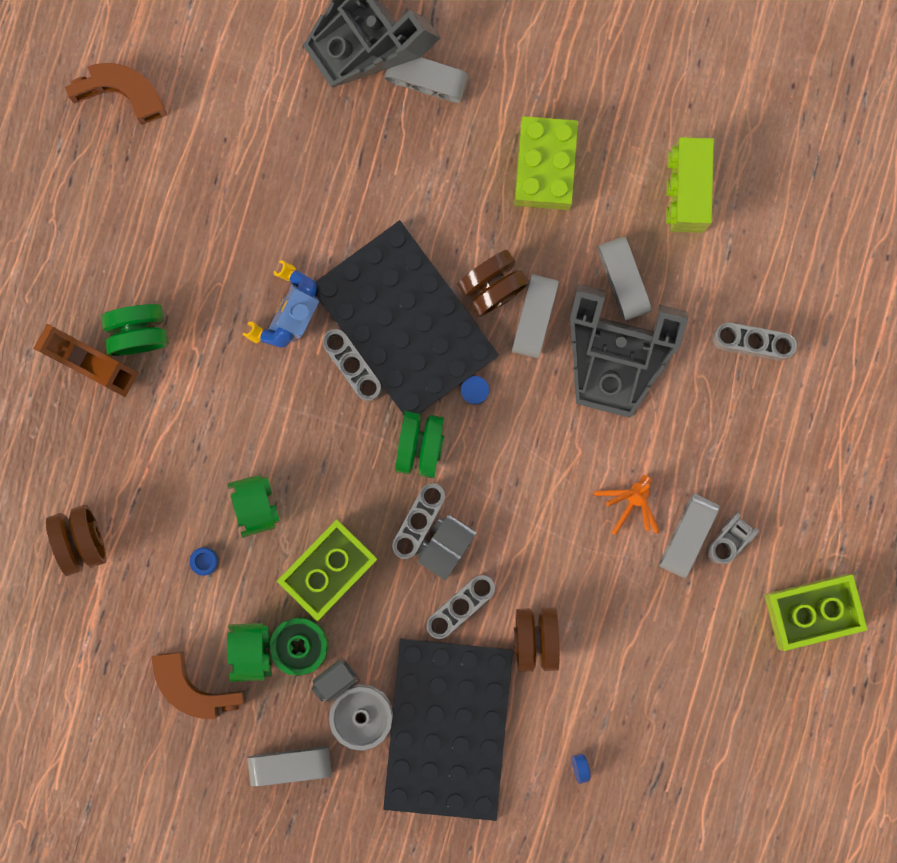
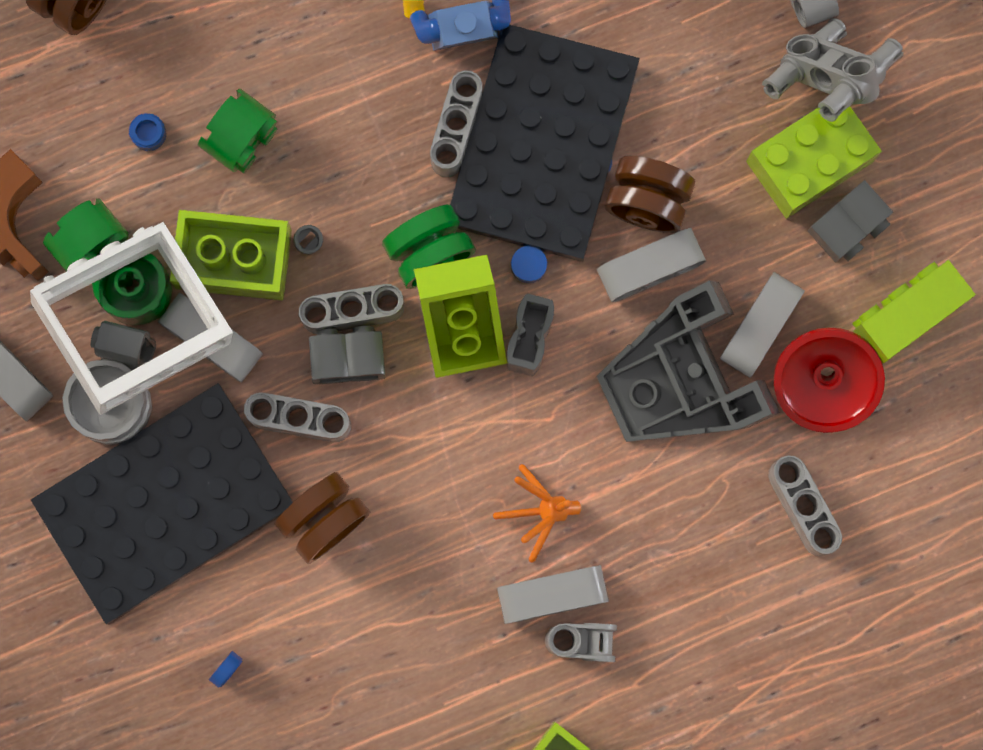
camera: 55 degrees right, 5 degrees down
none -> white window [30,222,233,415]
none -> light grey beam [158,293,263,383]
none -> dark grey hinge [293,225,323,254]
none -> lime brick [414,255,507,378]
none -> dark grey brick [507,293,554,377]
none -> light grey piece [762,18,904,122]
none -> red dish [774,328,885,433]
none -> dark grey brick [807,180,893,263]

